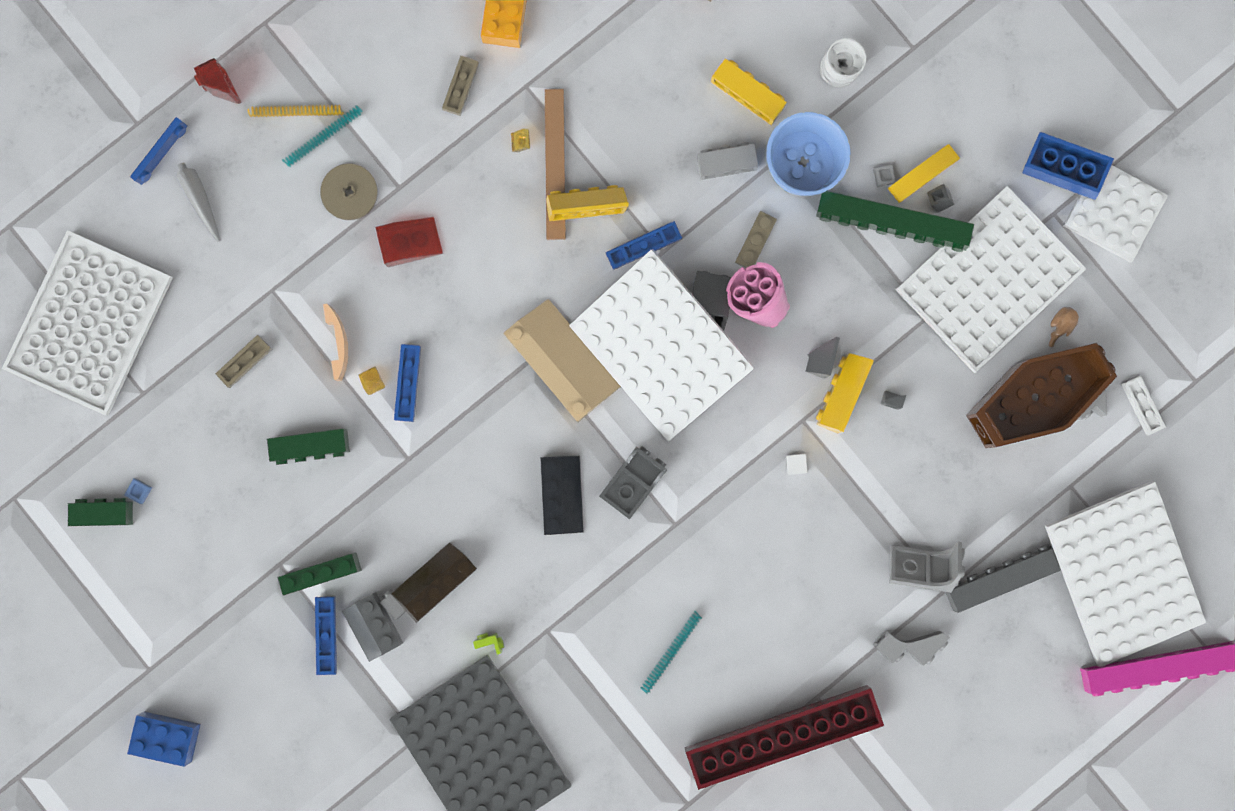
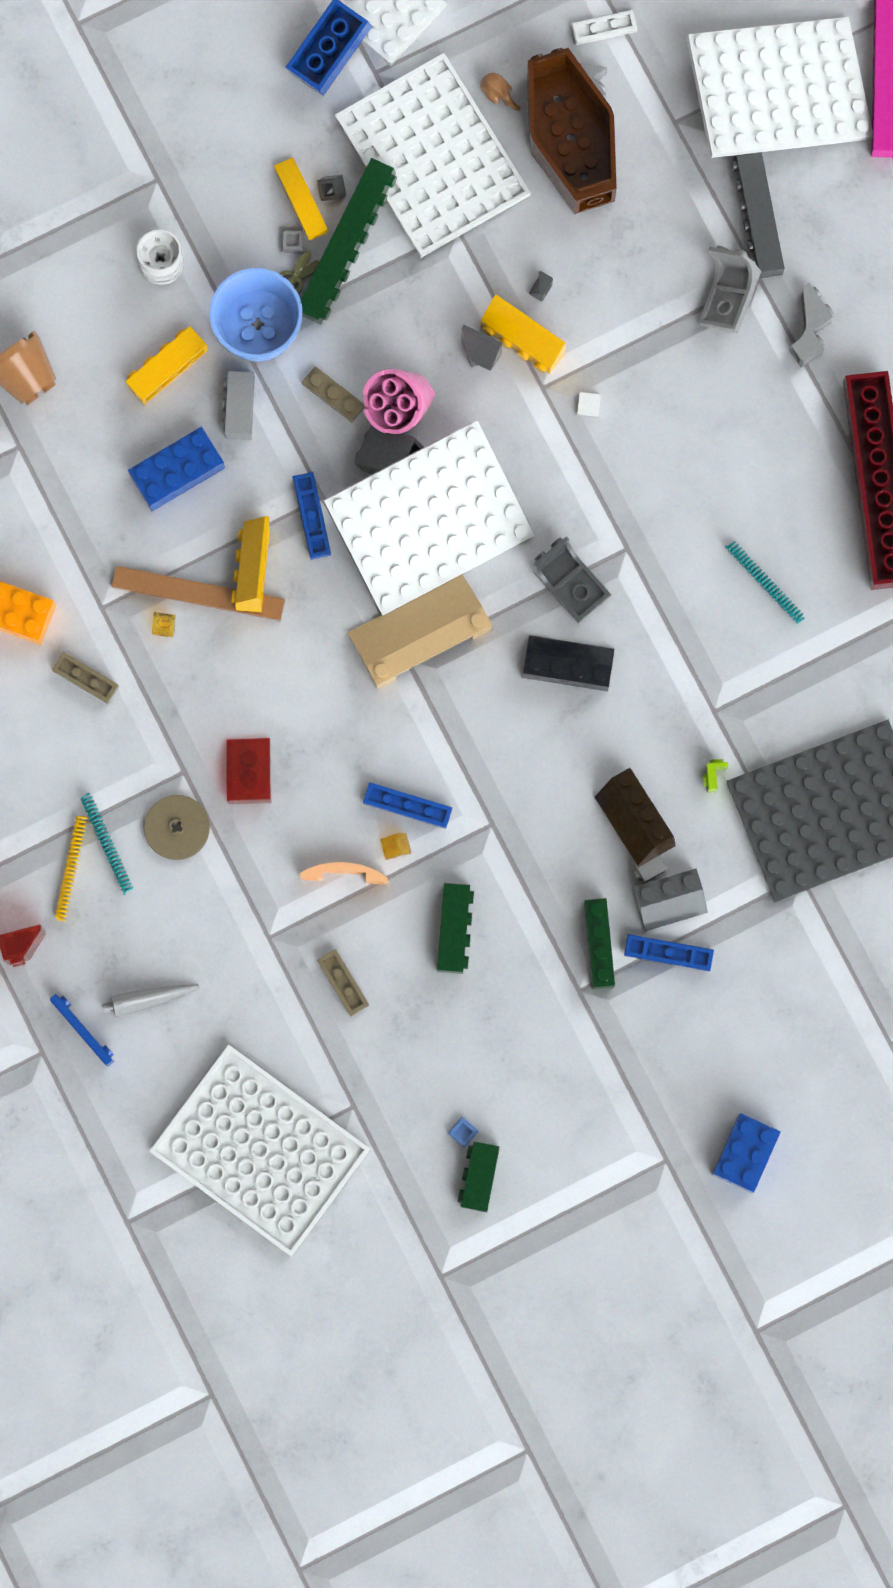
camera: 80 degrees left, 5 degrees down
none -> blue brick [128,426,225,512]
none -> olive piece [280,251,319,294]

